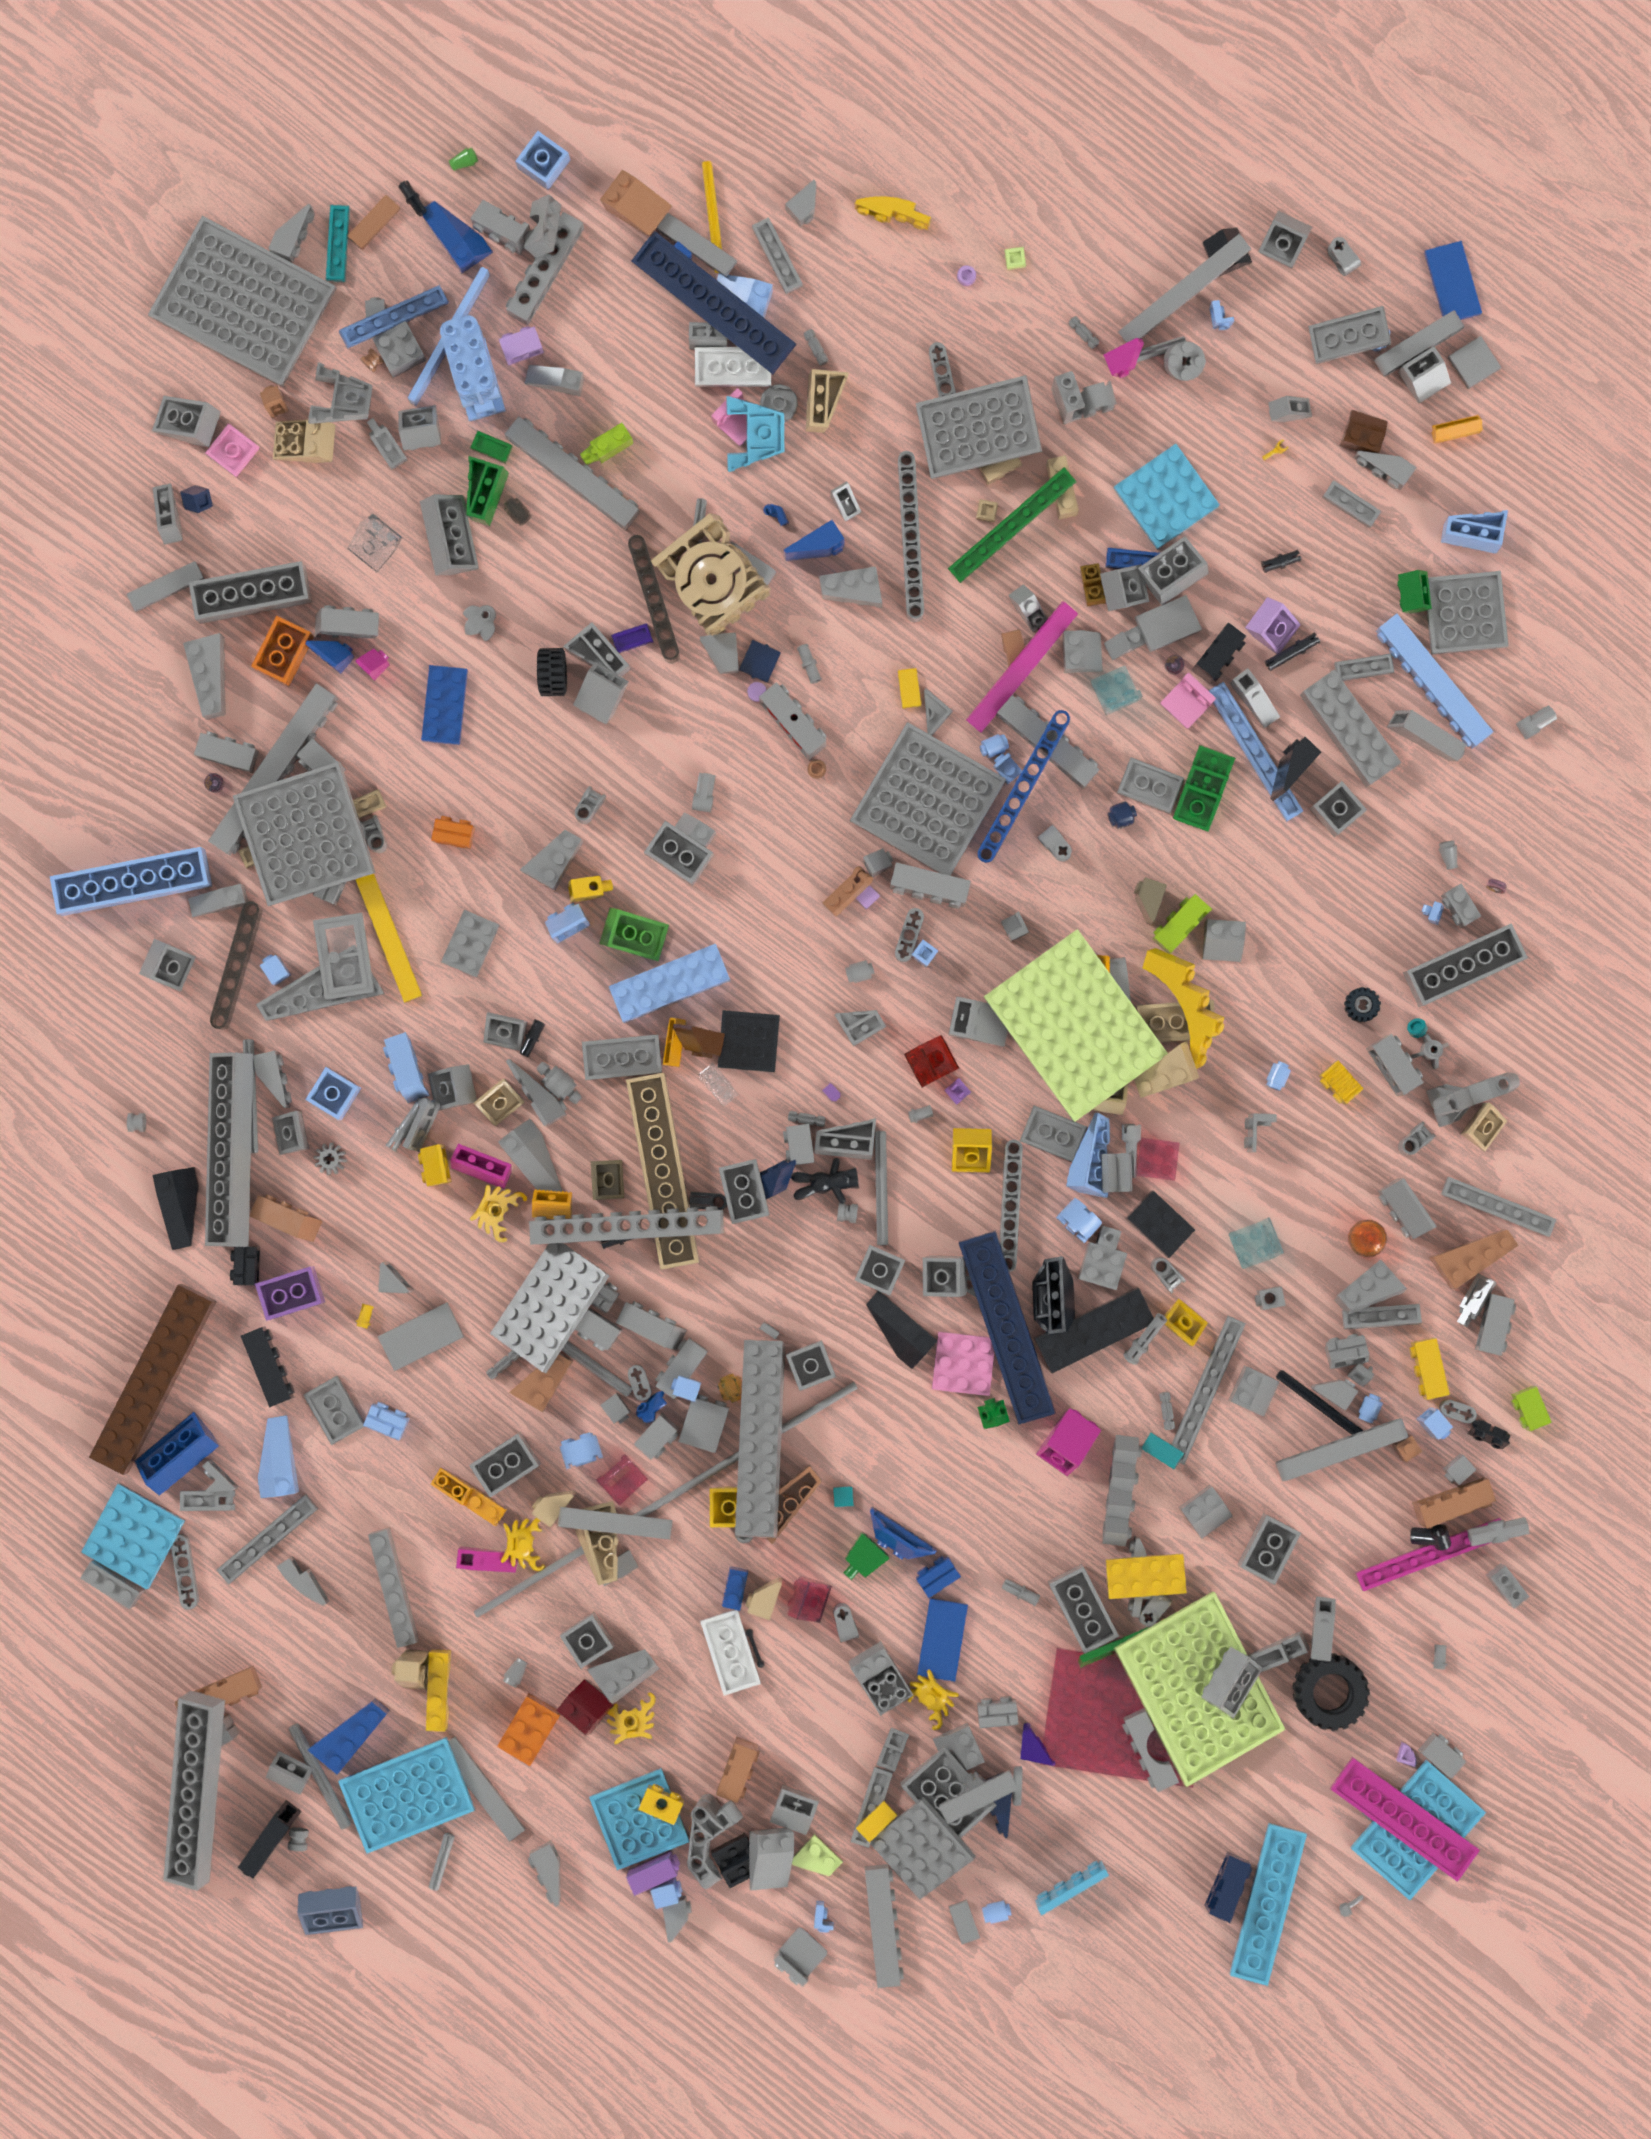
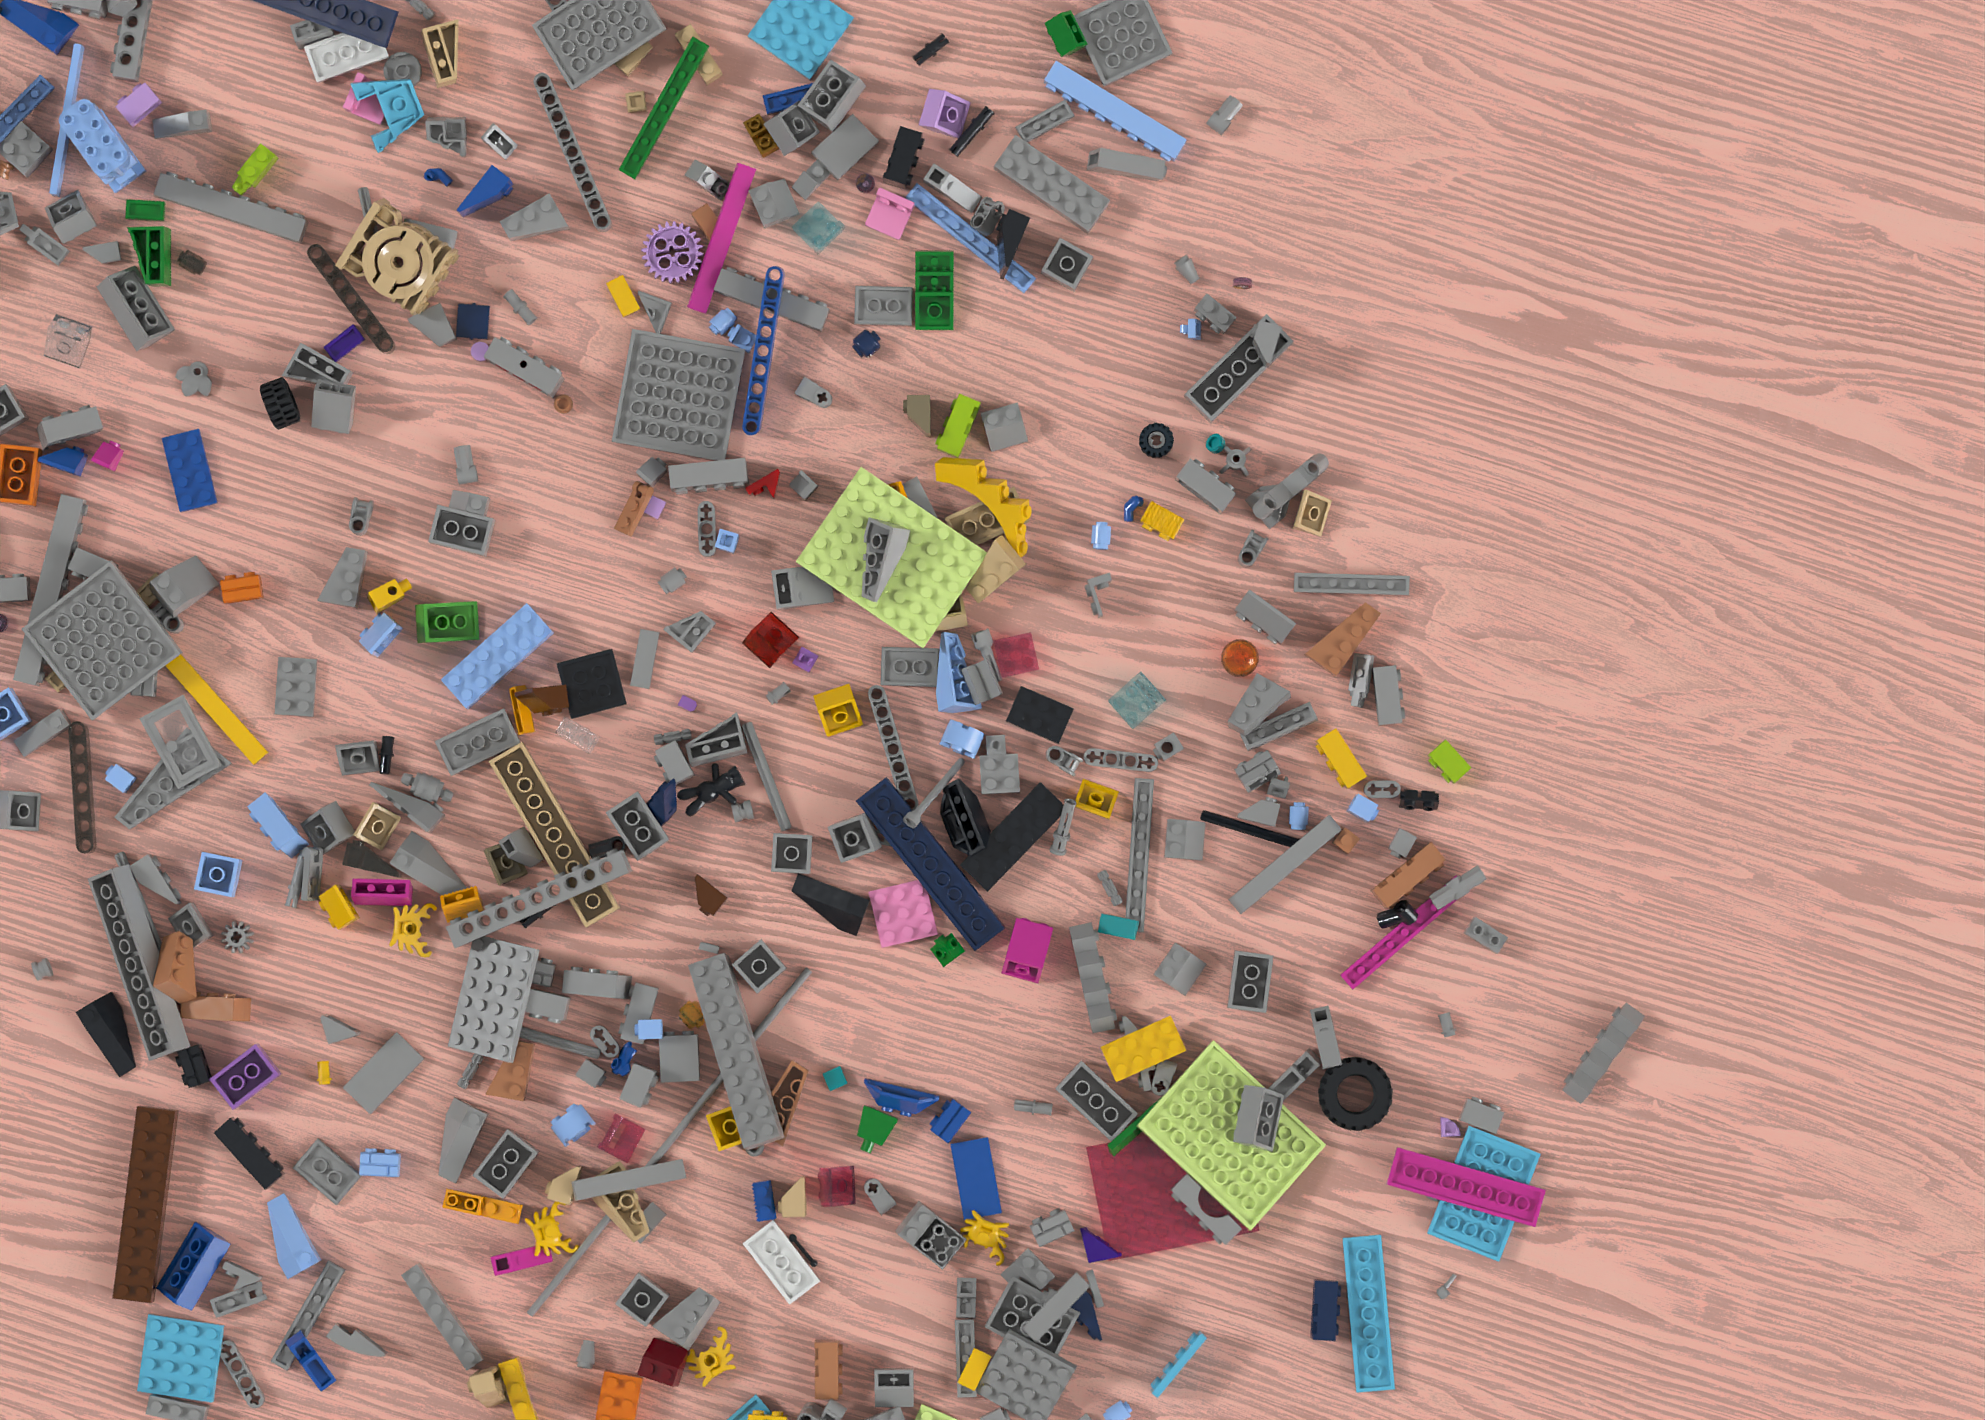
camera: 20 degrees left, 0 degrees up
none -> light grey tile [83,241,122,264]
none -> light grey slope [150,555,219,618]
none -> nougat wedge [153,931,197,1004]
none -> blue slope [285,1330,337,1392]
none -> clear smoke slope [342,840,402,878]
none -> light grey slope [425,117,467,157]
none -> light grey wedge [438,1097,489,1184]
none -> light grey slope [498,827,544,868]
none -> light grey tile [630,629,660,689]
none -> lavender gear [641,221,704,284]
none -> reddish brown slope [695,874,728,916]
none -> red slope [745,469,781,499]
none -> light grey wedge [862,517,910,602]
none -> light grey piece [903,758,965,828]
none -> light grey piece [970,197,1005,236]
none -> light grey beam [1084,748,1158,772]
none -> blue arm [1124,496,1144,522]
none -> light grey slope [1250,320,1282,368]
none -> light grey brick [1562,1003,1645,1104]

